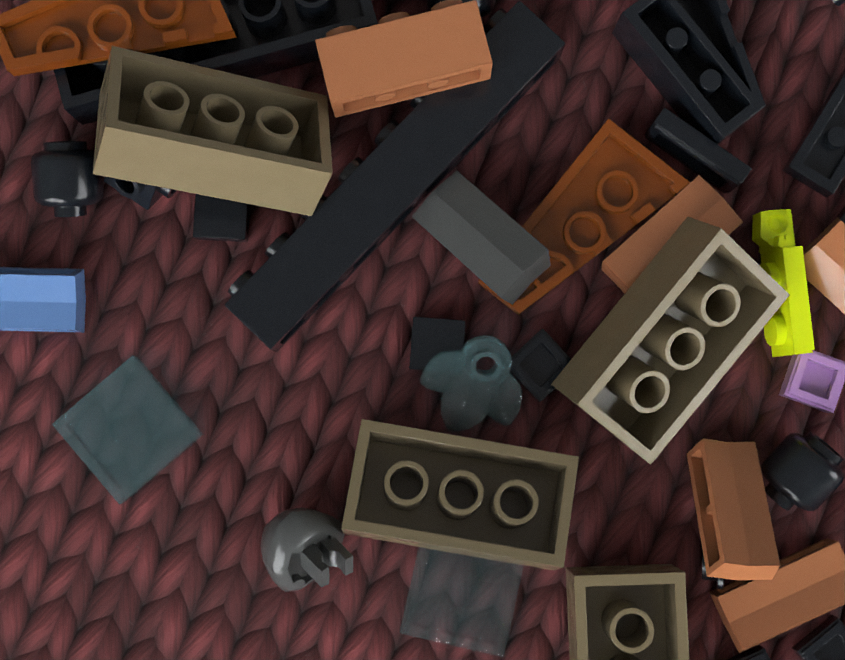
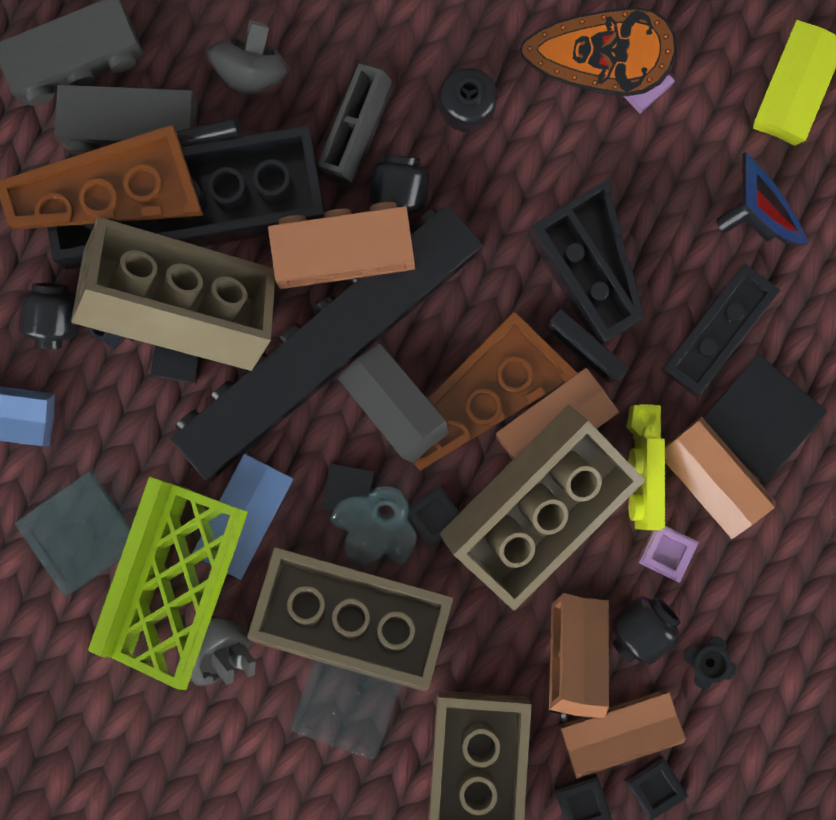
camera: 10 degrees right, 0 degrees up
none -> lime fence [88,476,248,690]
none -> medium blue piece [192,454,293,580]

